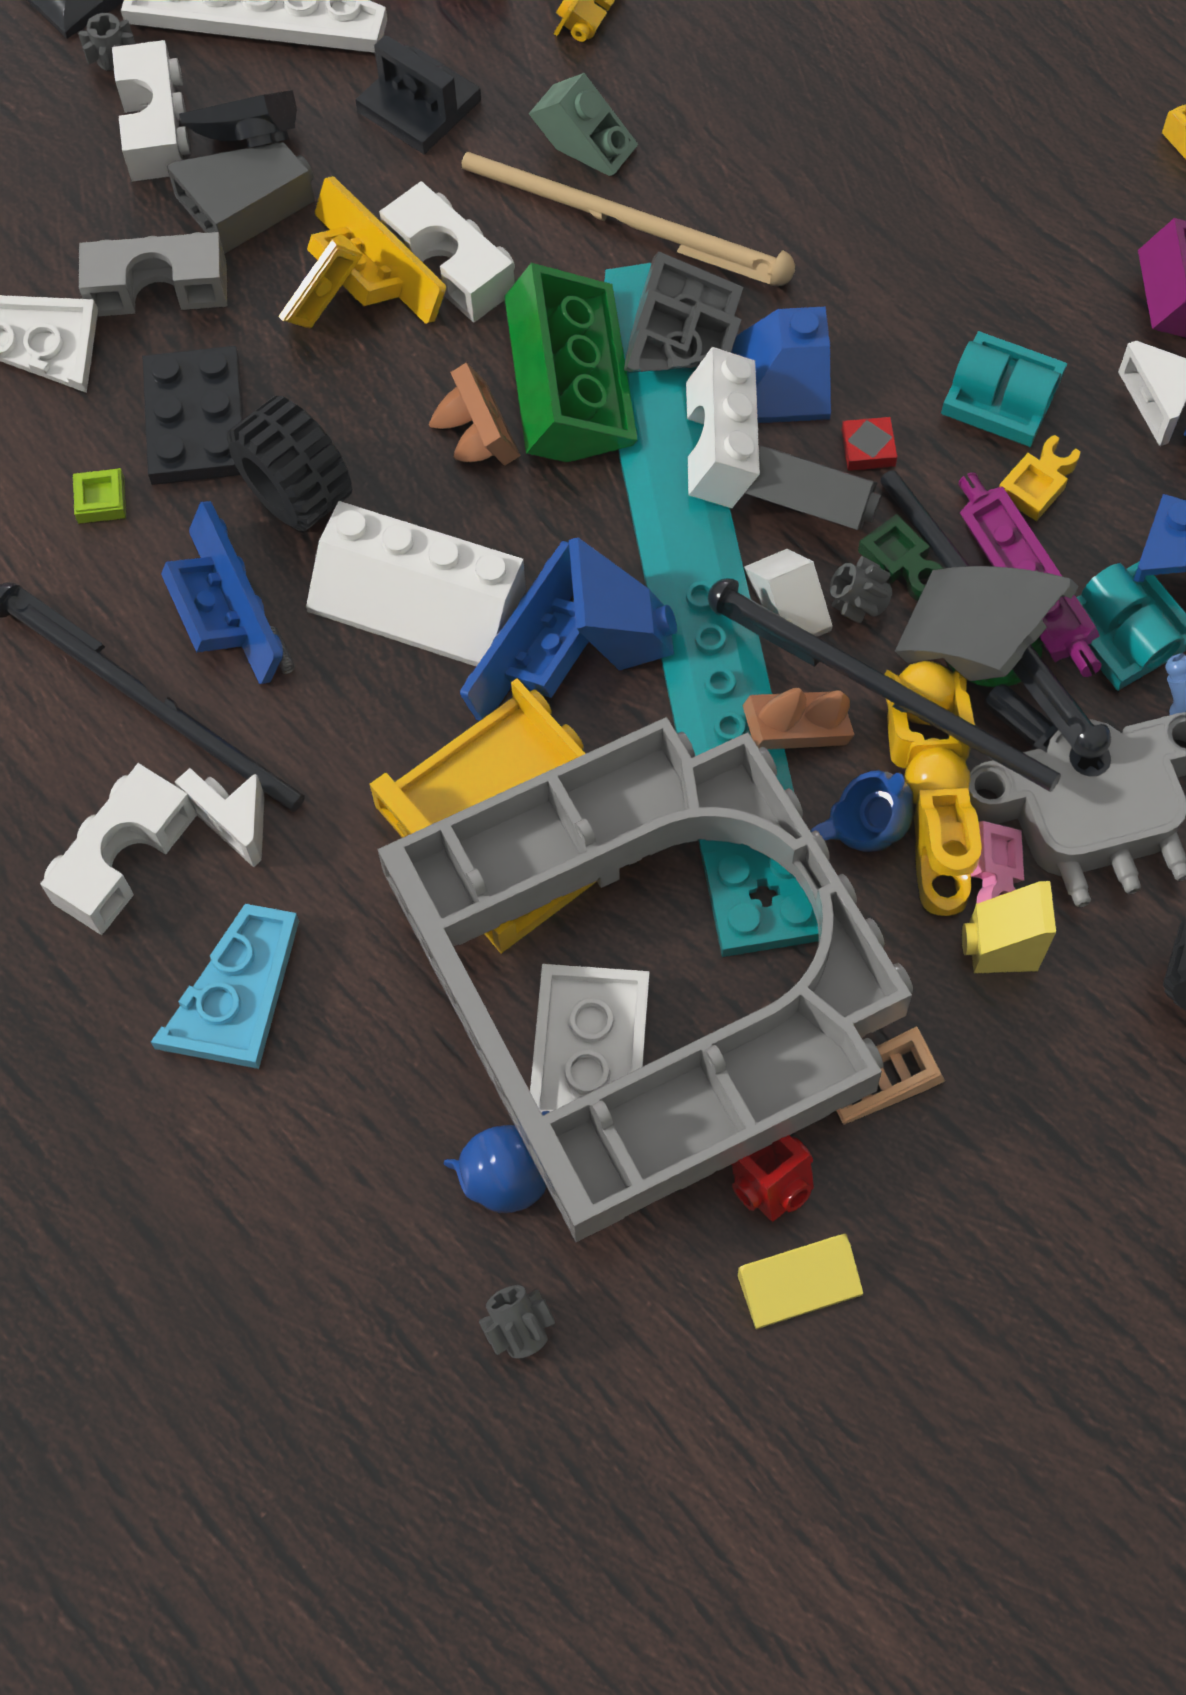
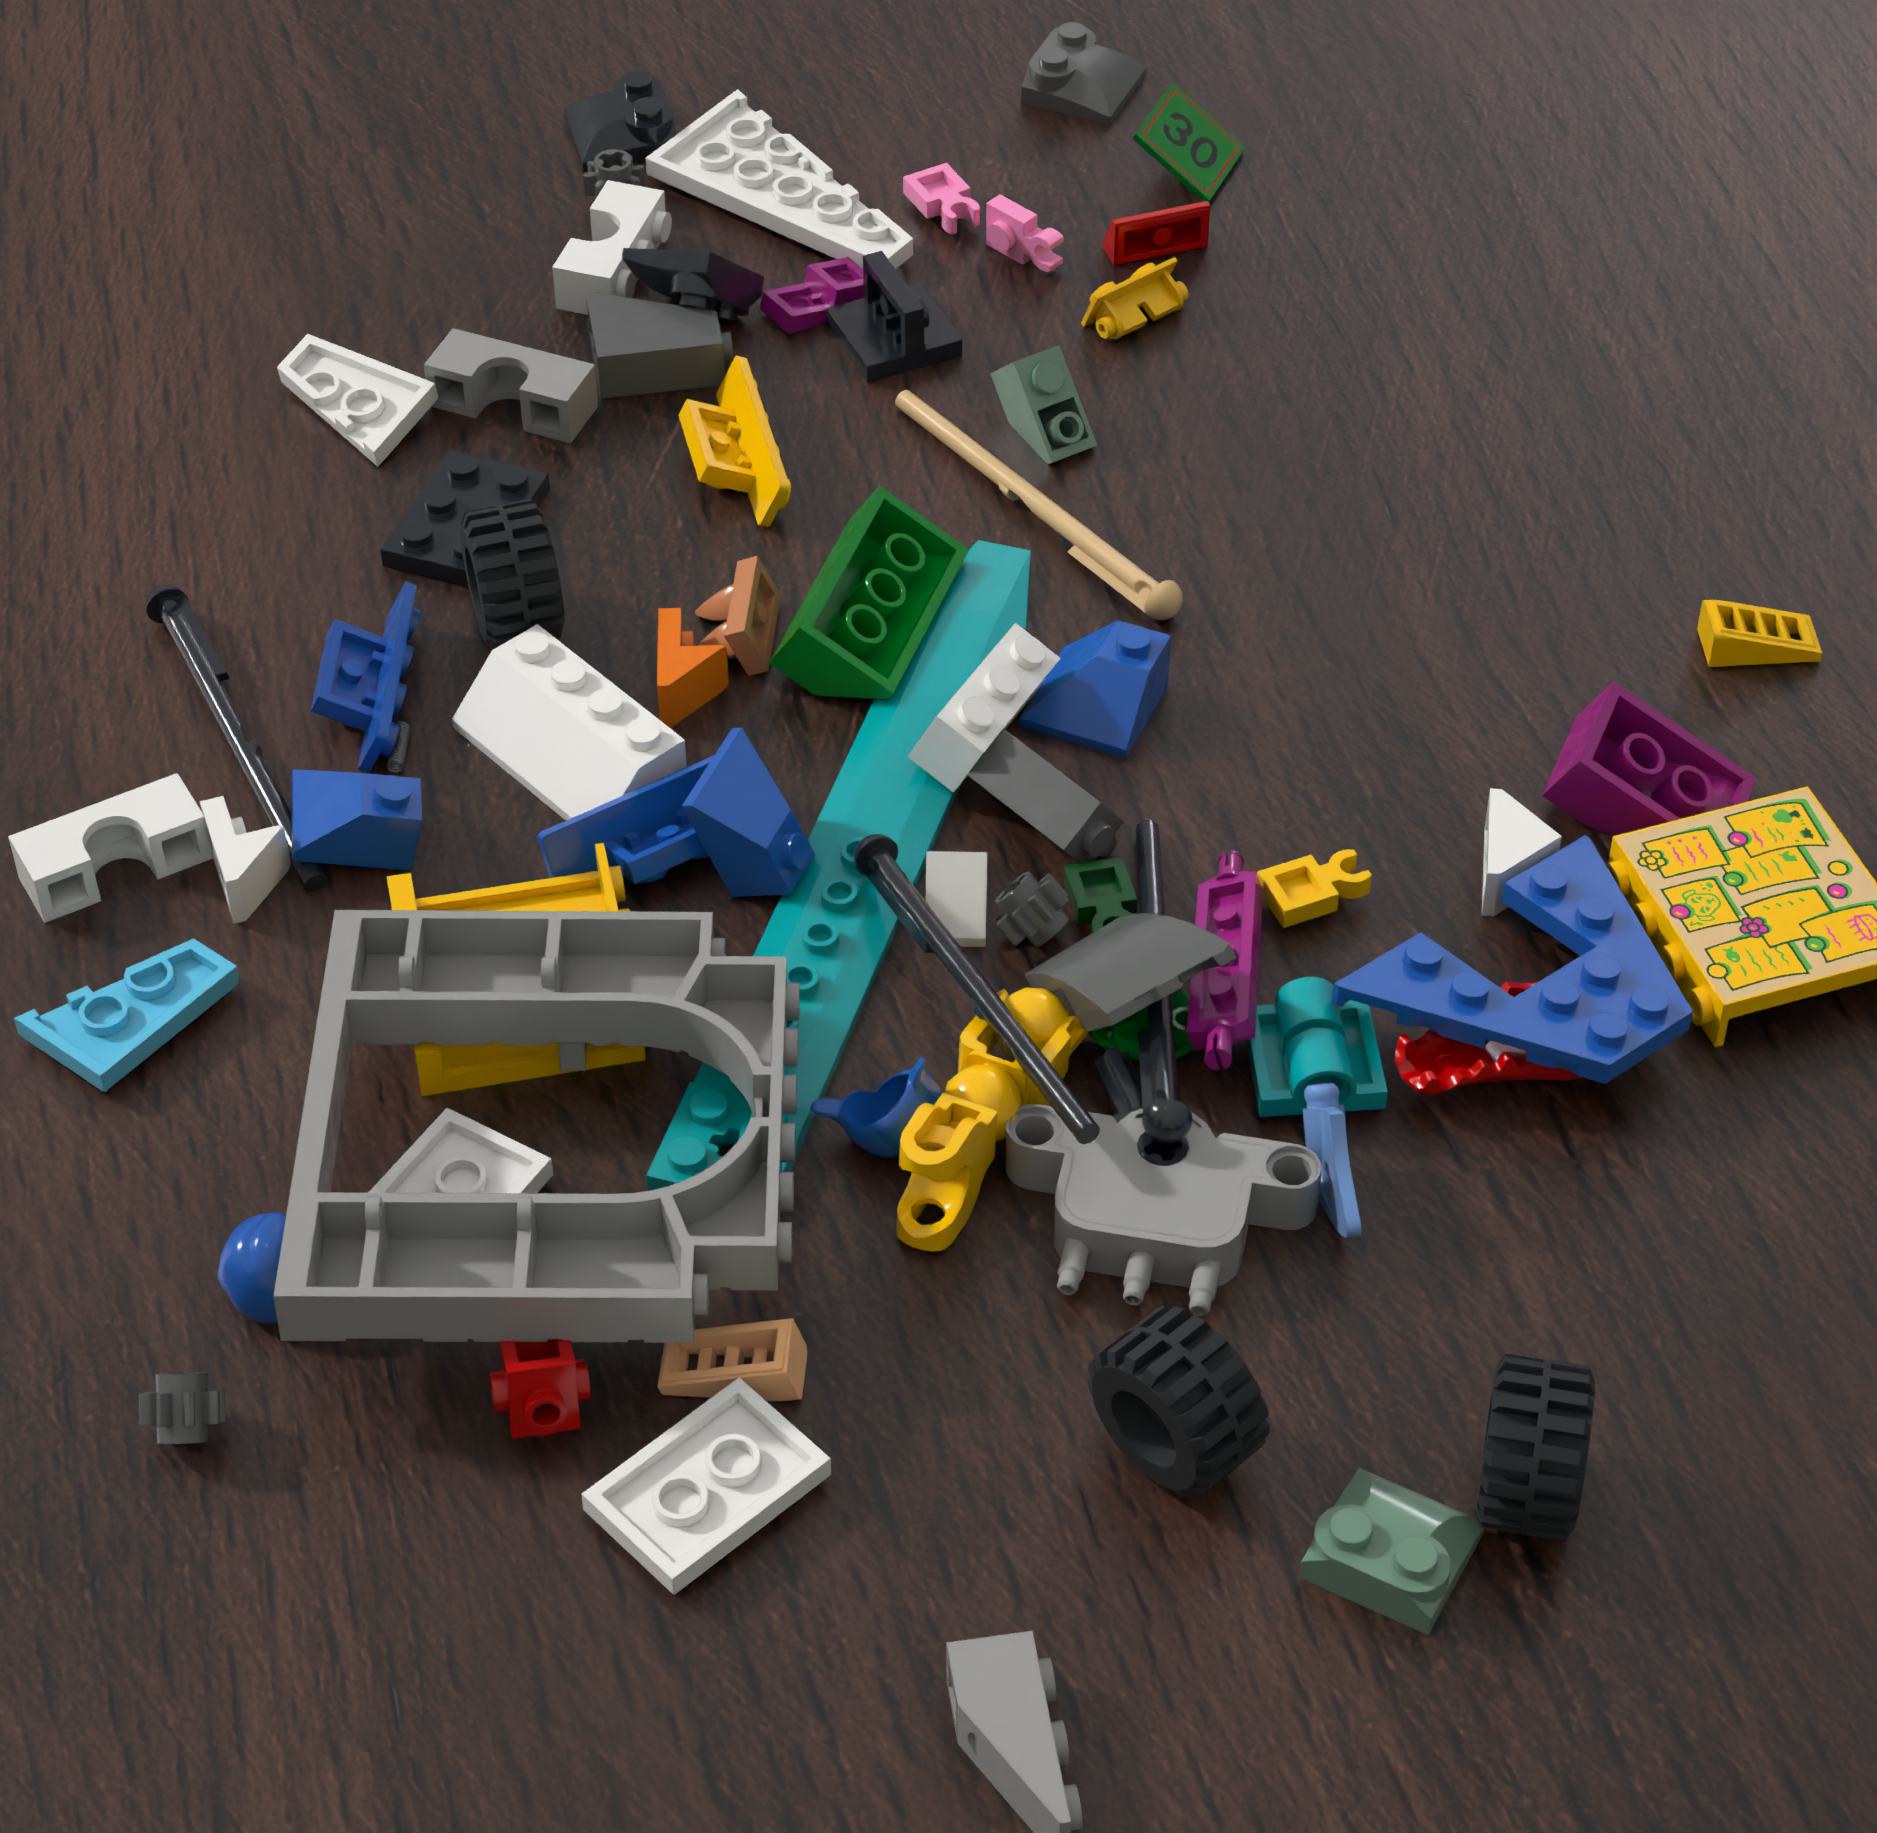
camera: 25 degrees right, 20 degrees down
lime tile [73,468,126,524] -> none
yellow slope [279,234,363,329] -> none
white arch [379,181,515,323] -> none
dark grey slope [624,251,744,372] -> none
light yellow slope [738,1233,863,1329] -> none
nougat tile [742,688,854,750] -> none
red tile [841,417,897,471] -> none
teal plate [941,331,1067,447] -> none
light yellow slope [962,881,1056,973] -> none
bright pink plate [971,821,1024,904] -> none
none -> blue slope [291,769,422,871]
none -> white plate [581,1377,831,1595]
none -> orange slope [657,608,729,728]
none -> magenta slope [760,257,864,334]

